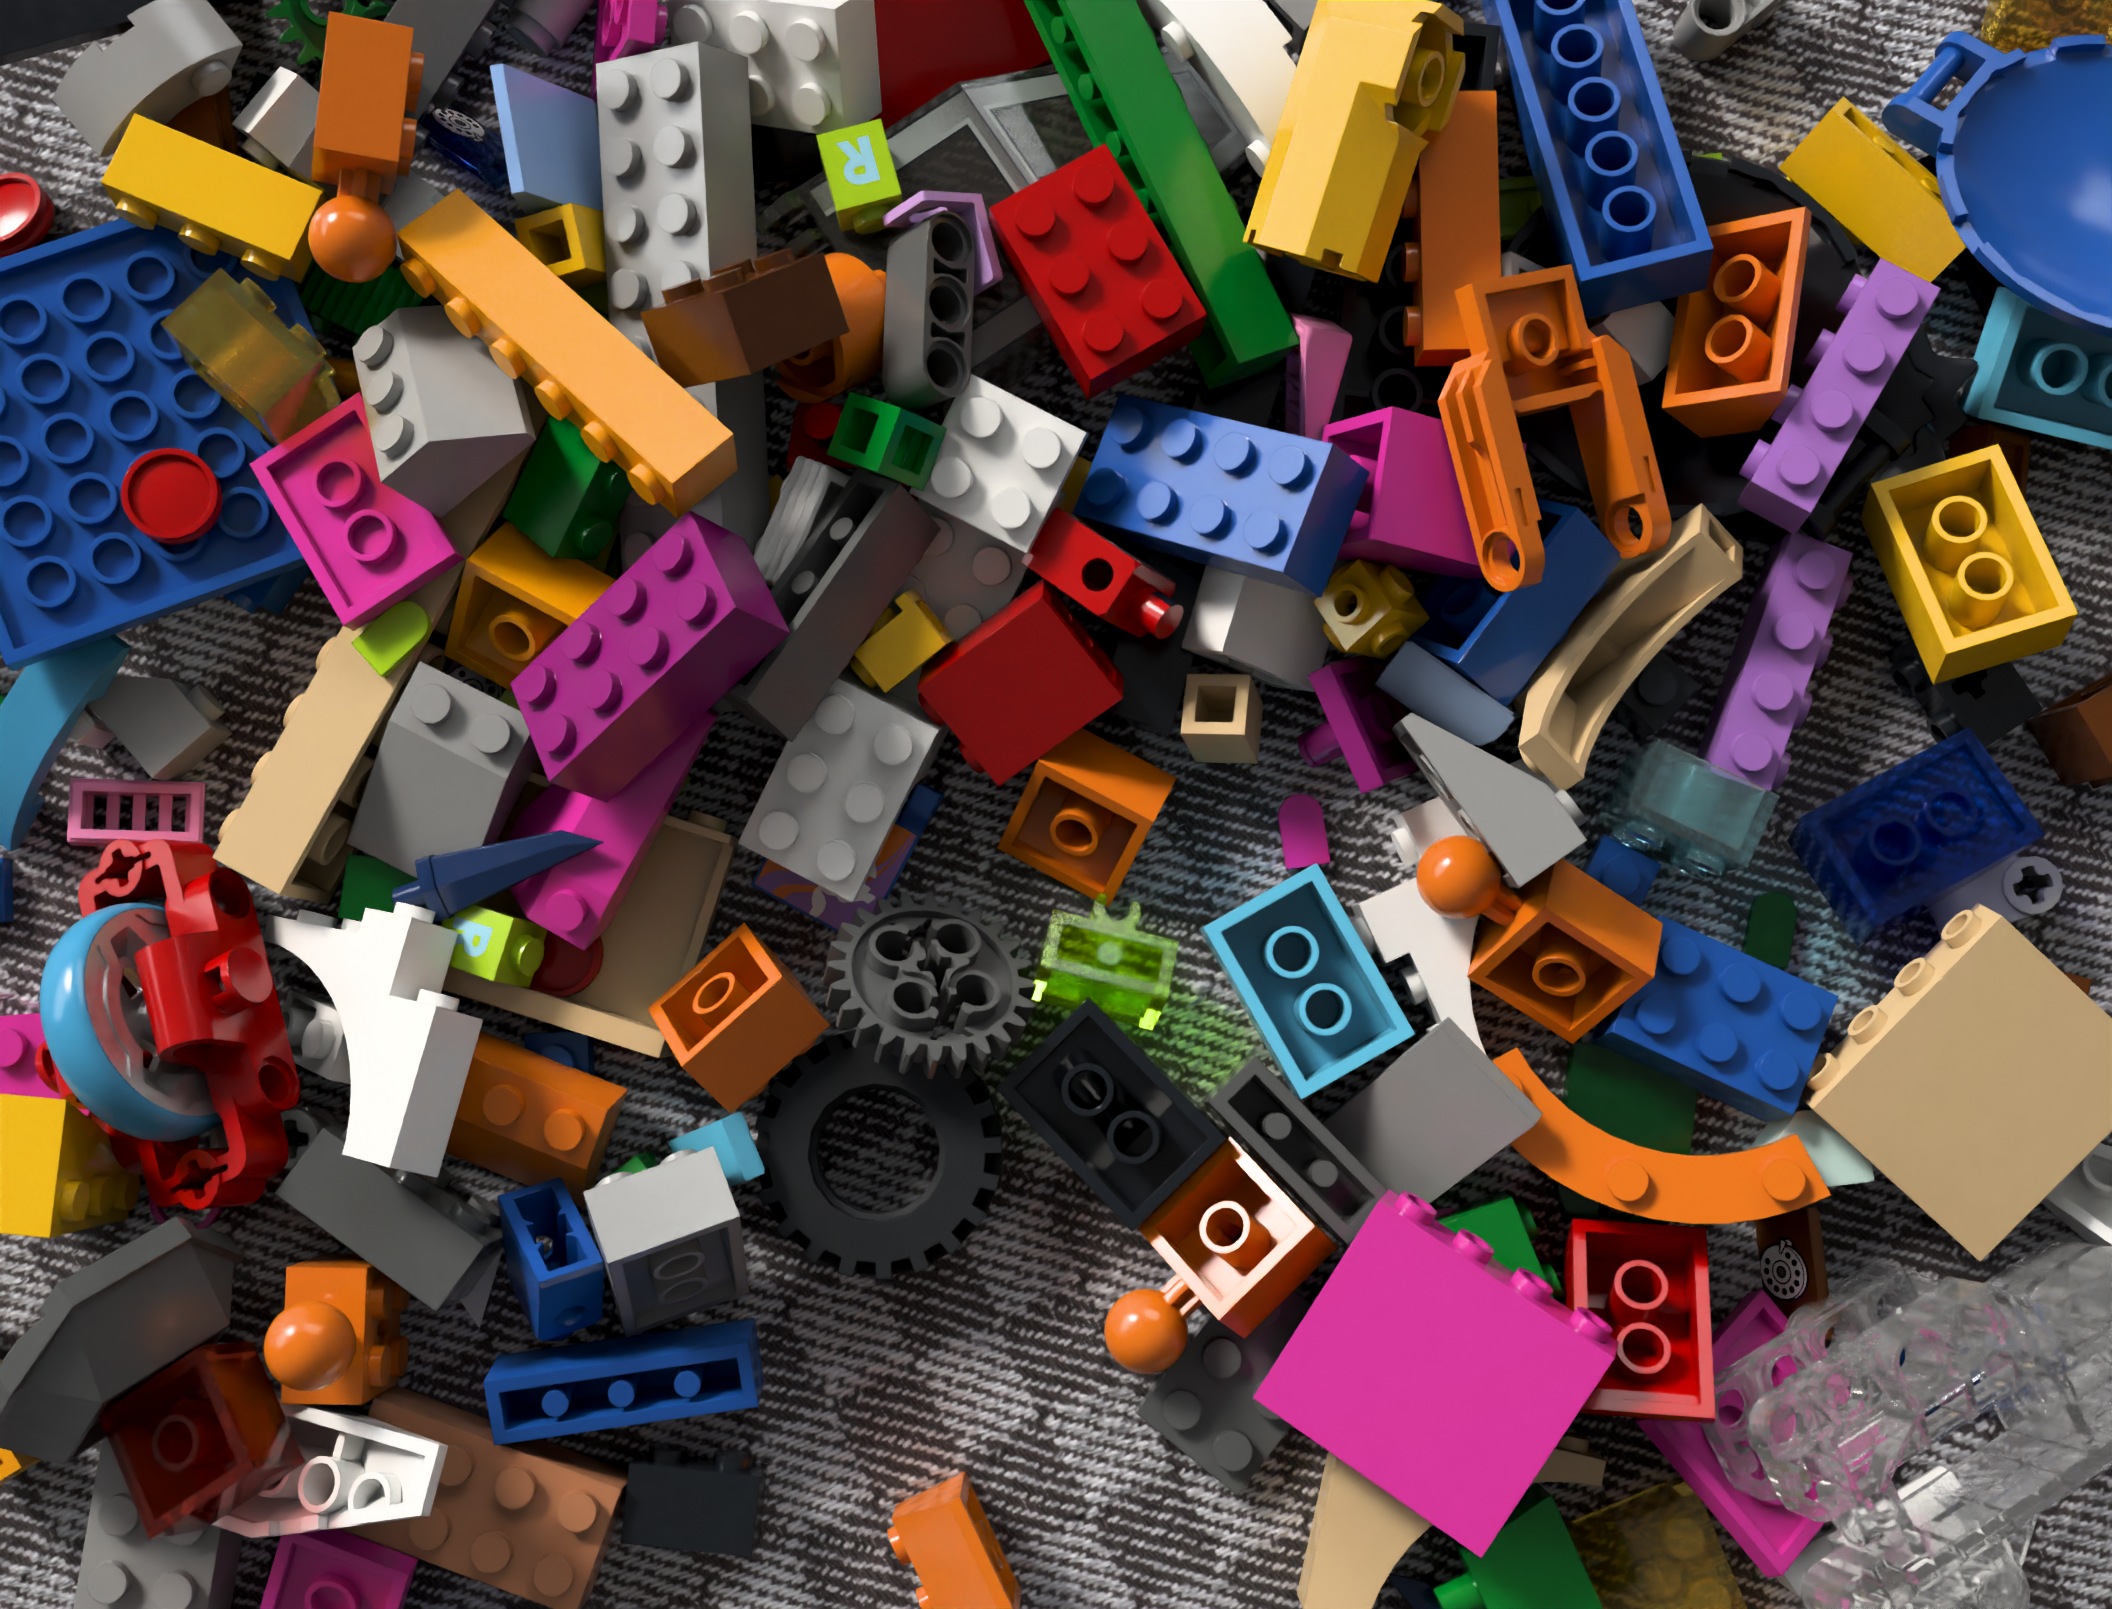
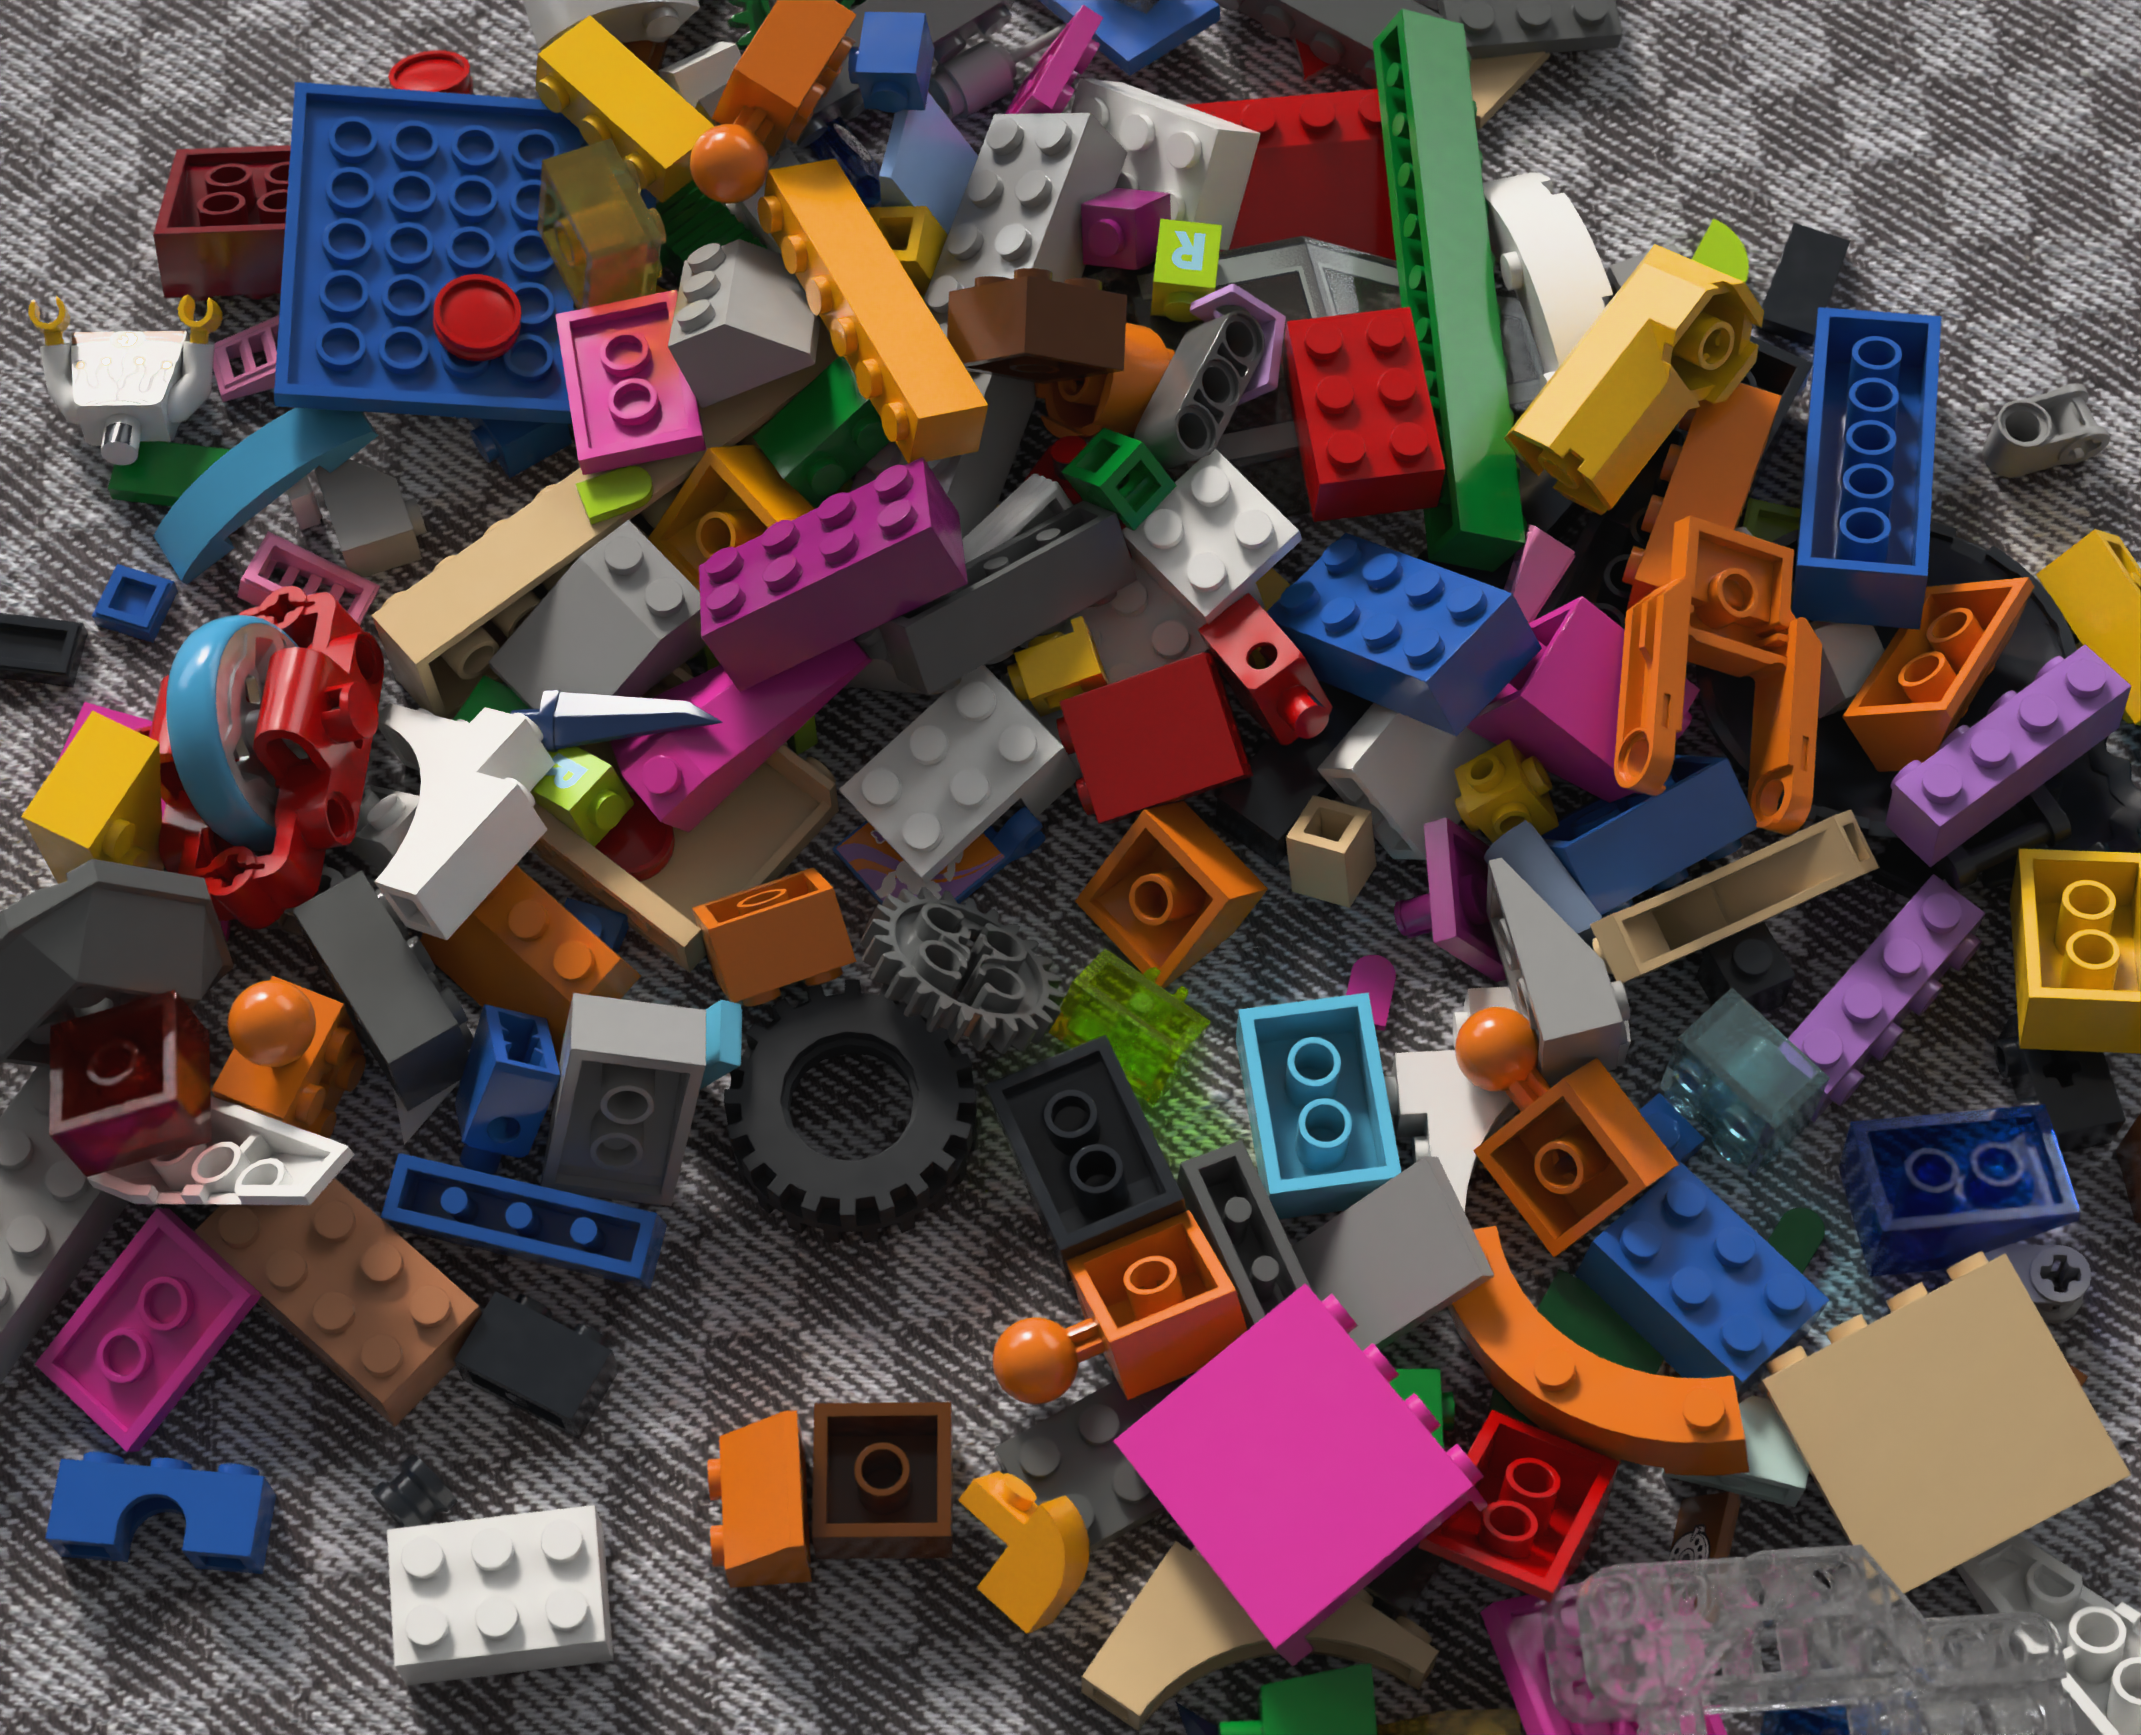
camera: 20 degrees right, 20 degrees down
none -> reddish brown brick [812,1402,953,1559]
none -> blue brick [848,12,934,113]
none -> light orange brick [958,1471,1090,1634]
none -> magenta brick [1081,188,1171,270]

